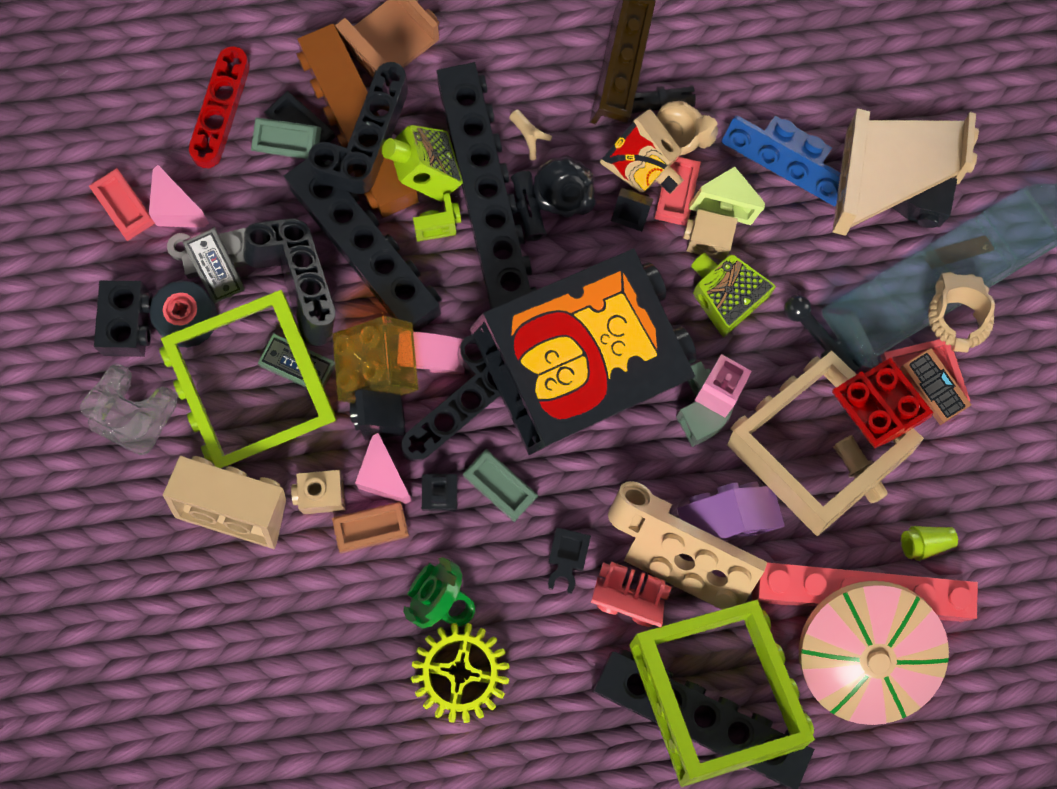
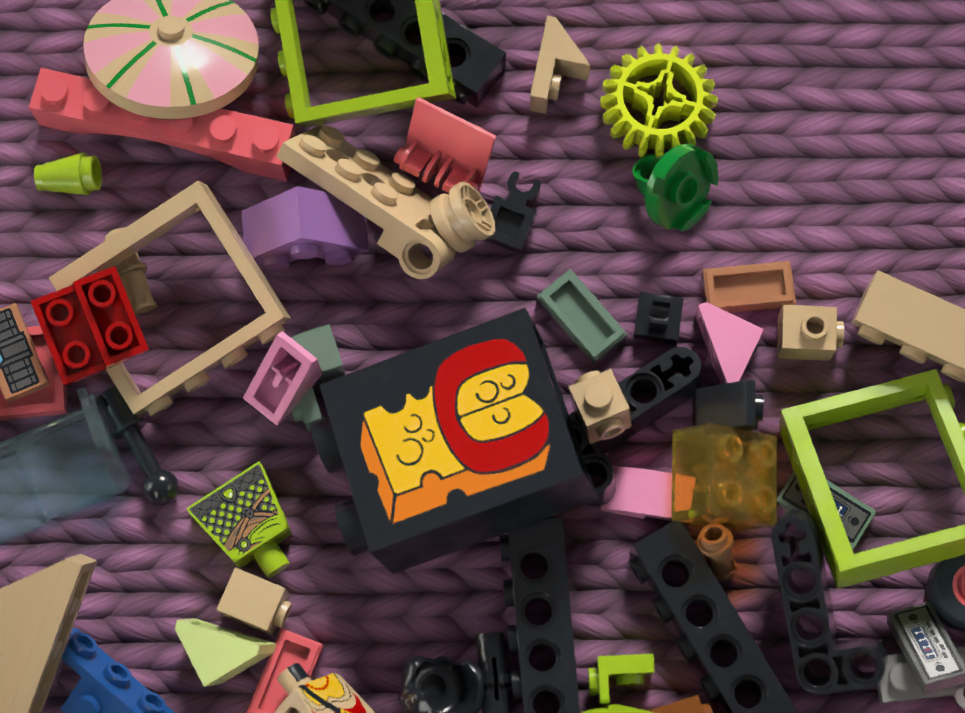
camera: 165 degrees left, 0 degrees up
black tile [611,188,653,232] -> none
none -> tan wheel [430,182,495,253]
none -> tan slope [530,16,590,114]
none -> tan brick [569,369,631,444]
none -> medium nougat pin [697,523,737,581]

